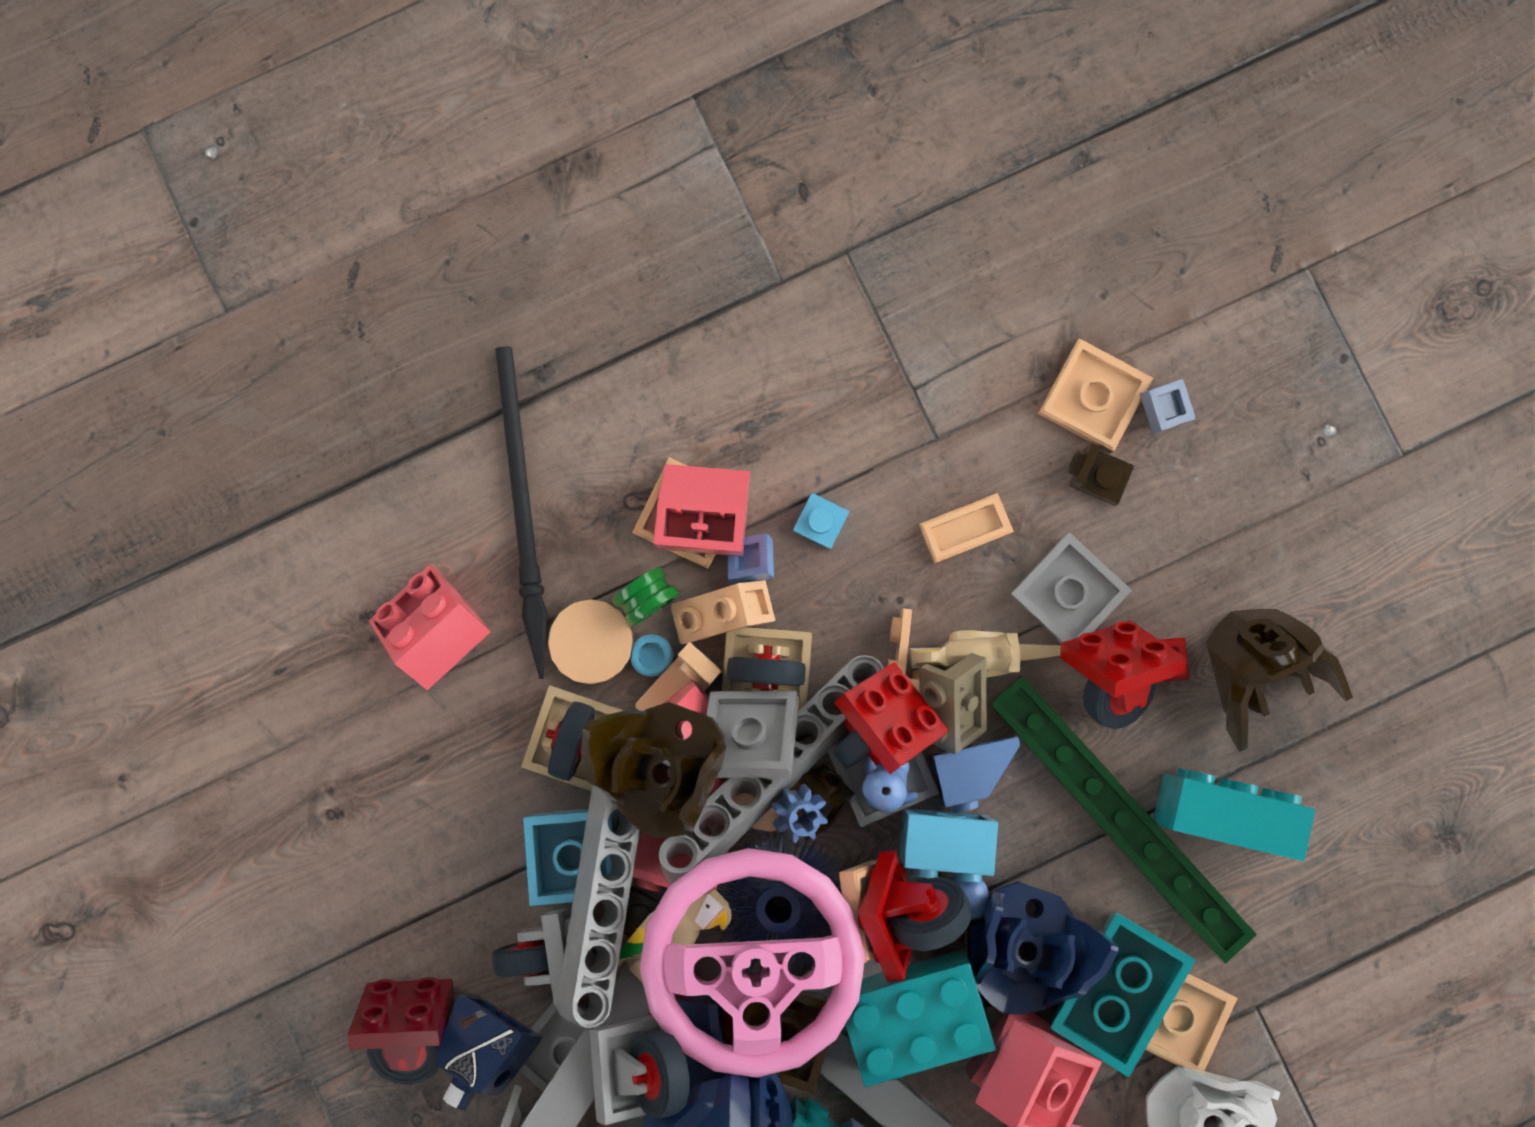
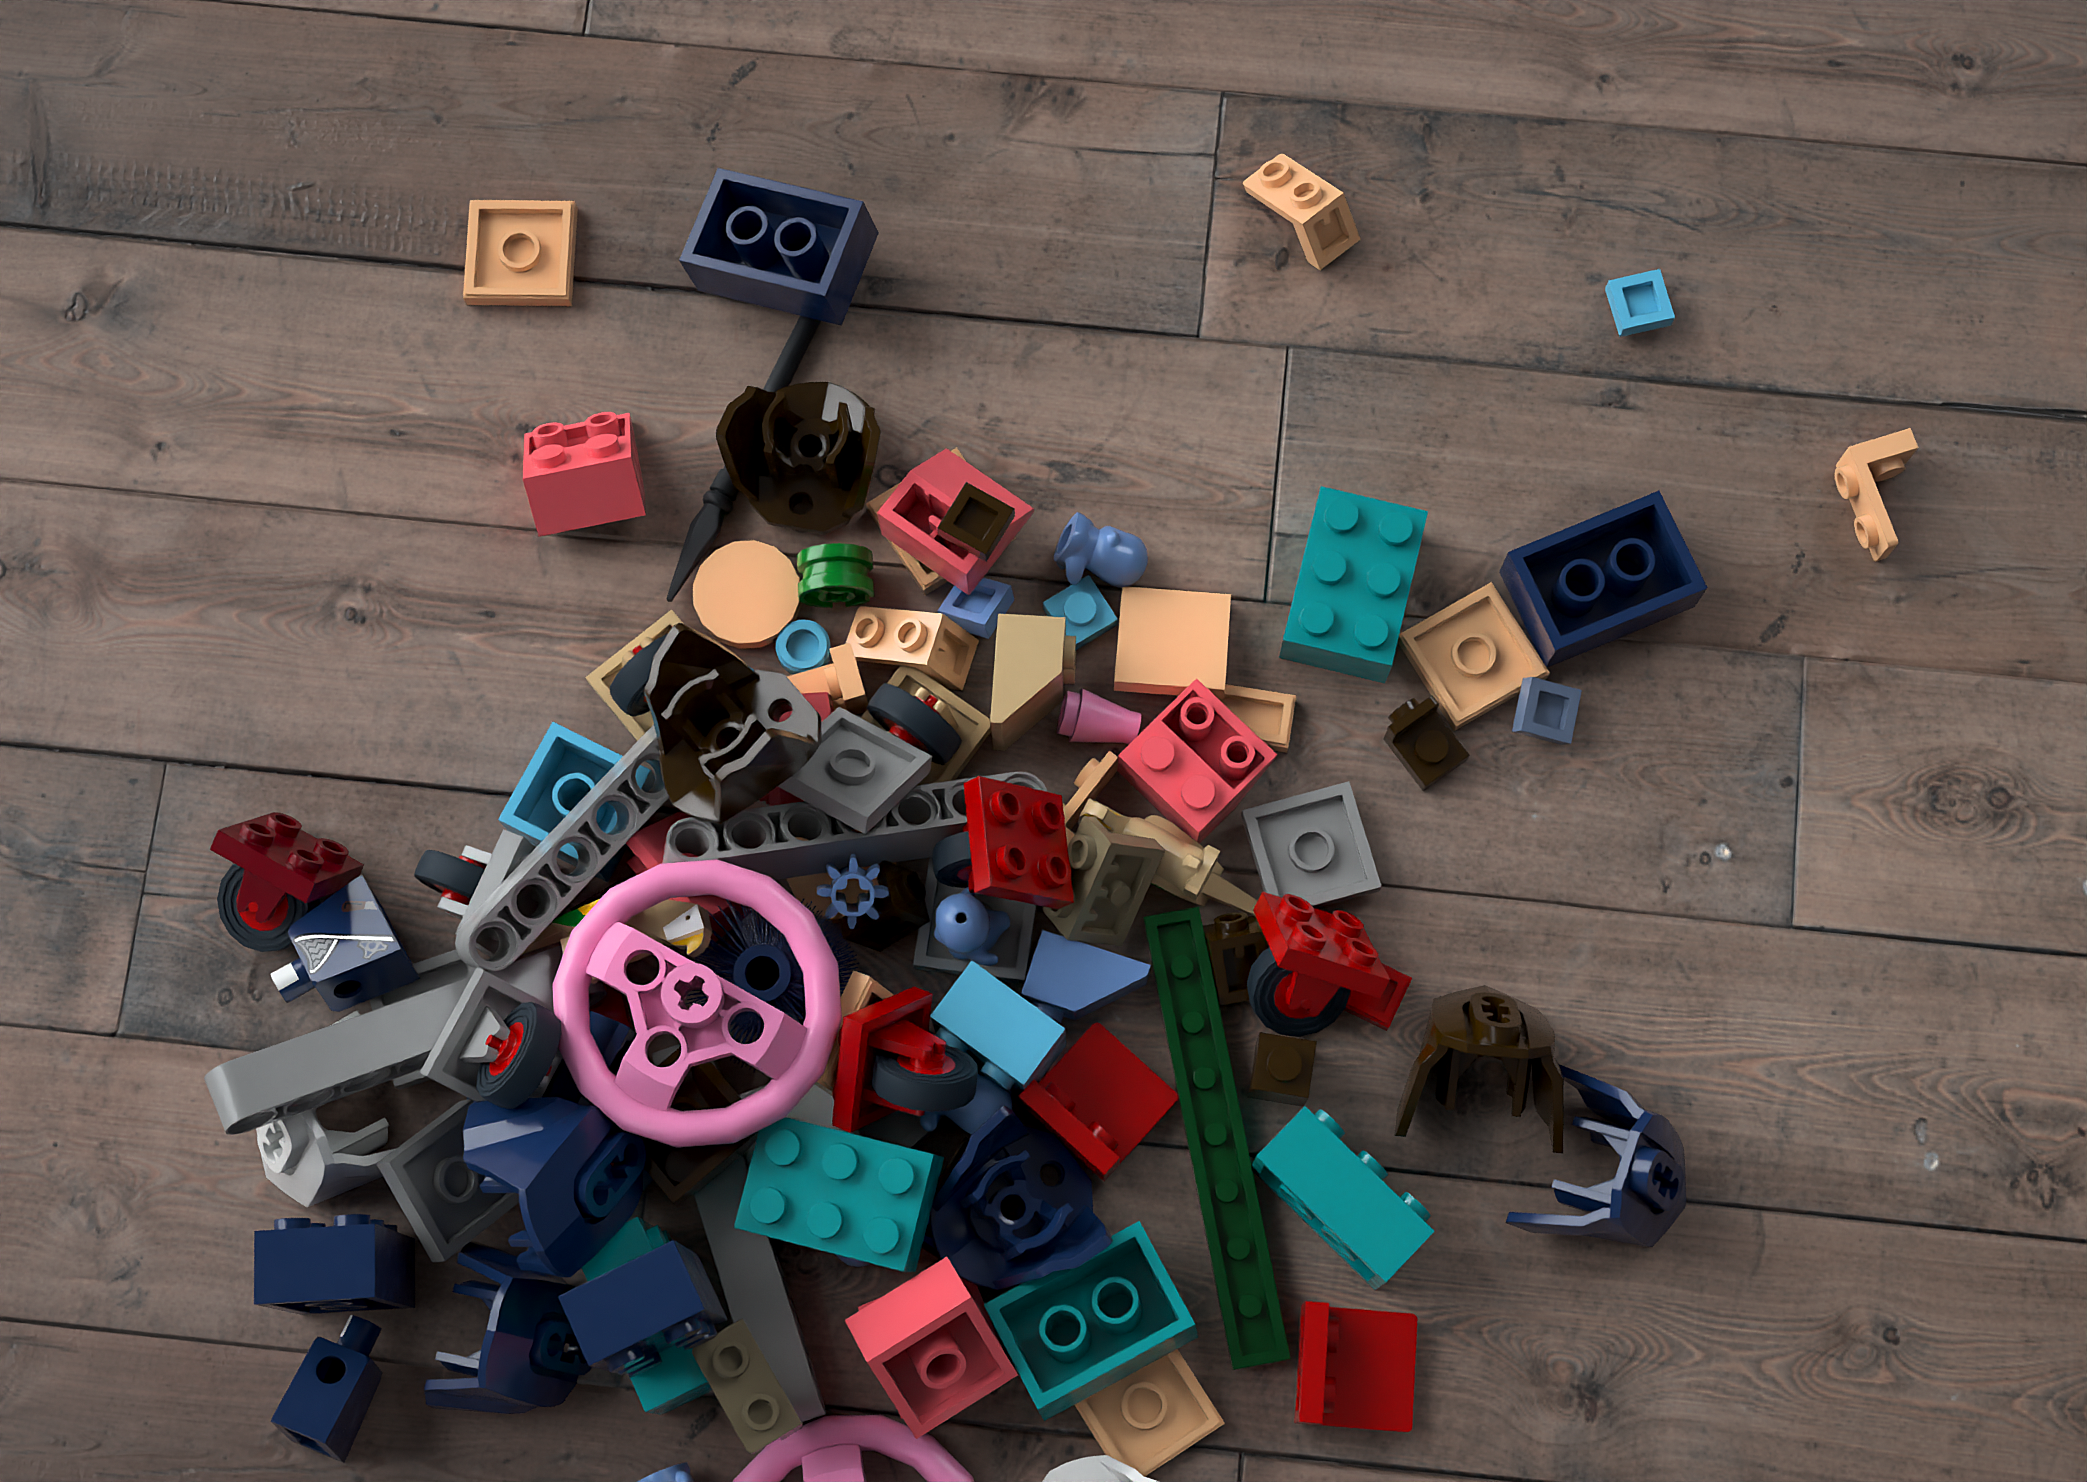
camera: 30 degrees right, 10 degrees down
none -> light nougat tile [463,200,578,306]
none -> dark blue brick [679,168,879,326]
none -> dark brown piece [716,382,881,535]
none -> dark brown plate [937,482,1015,562]
none -> tan slope [990,613,1076,751]
none -> red bracket [1018,1022,1178,1182]
none -> medium blue animal [1054,512,1148,588]
none -> bright pink cone [1057,688,1141,744]
none -> light nougat tile [1114,586,1231,699]
none -> coral slope [1117,678,1277,844]
none -> dark brown bracket [1203,912,1268,1006]
none -> light nougat bracket [1243,154,1361,270]
none -> dark brown brick [1248,1032,1317,1107]
none -> teal brick [1279,486,1428,683]
none -> red bracket [1294,1301,1418,1433]
none -> dark blue brick [1499,491,1708,668]
none -> dark blue piece [1506,1064,1686,1247]
none -> medium azure plate [1605,269,1675,337]
none -> light nougat bracket [1835,428,1919,562]

